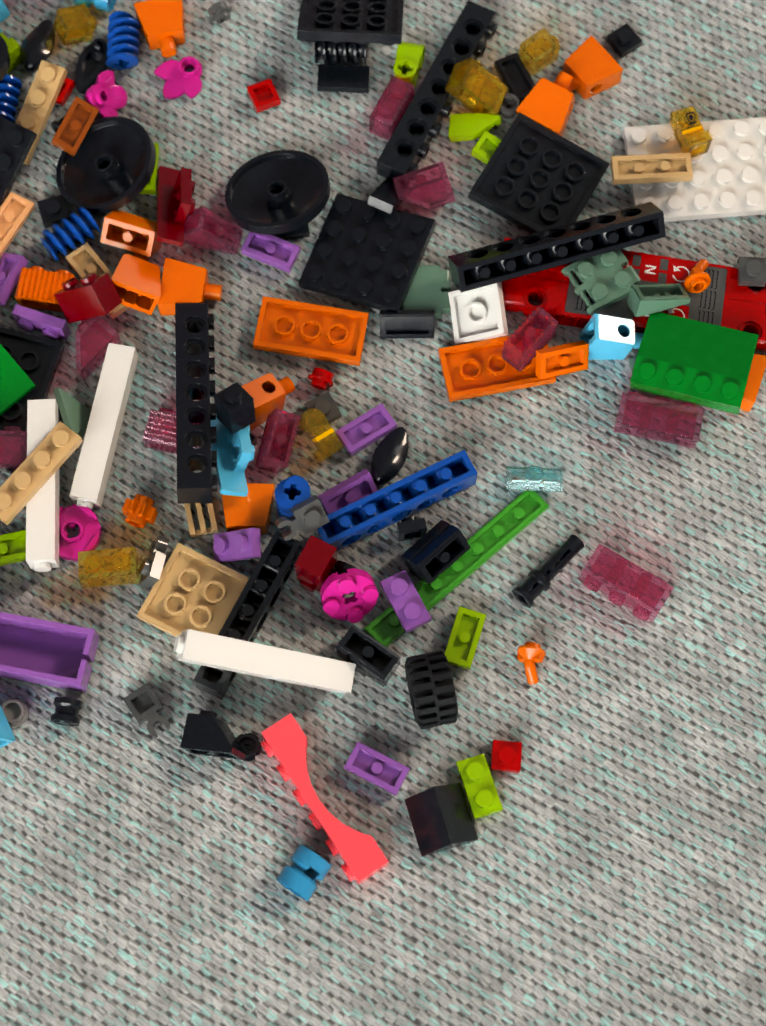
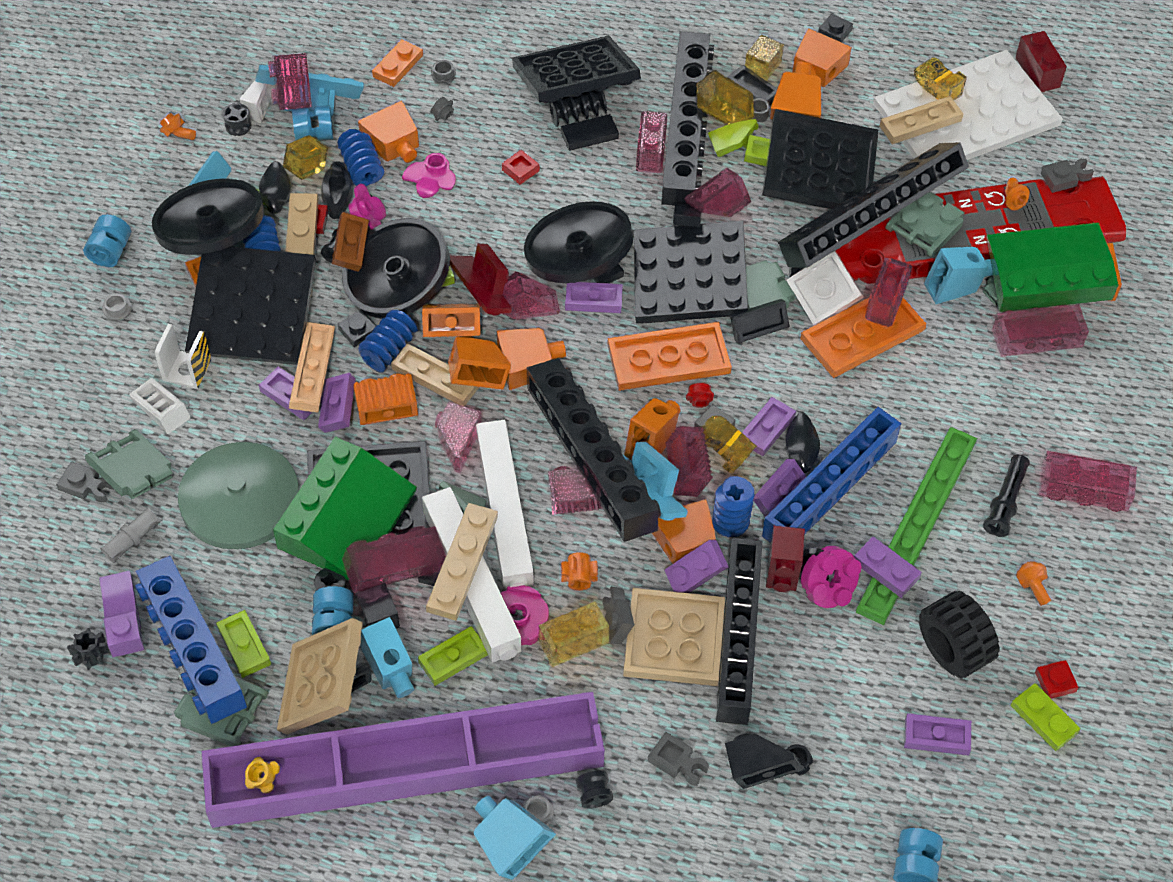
camera: 20 degrees left, 15 degrees down
medium lavender plate [12,304,70,340] -> none
dark red brick [54,272,122,323] -> none
white brick [174,629,356,694] -> none
tan tile [184,503,218,538] -> none
black brick [214,382,256,434] -> none
coral arch [260,713,389,885] -> none
dark grey plate [275,495,330,541] -> none
black brick [336,625,401,687] -> none
lime piece [394,41,425,93] -> none
black plate [397,516,427,541] -> none
black brick [401,520,470,585] -> none
black slope [405,783,478,857] -> none
lime plate [445,606,486,670] -> none
clear light blue plate [506,466,563,492] -> none
orange plate [535,340,589,379] -> none
sand green slope [627,283,691,317] -> none

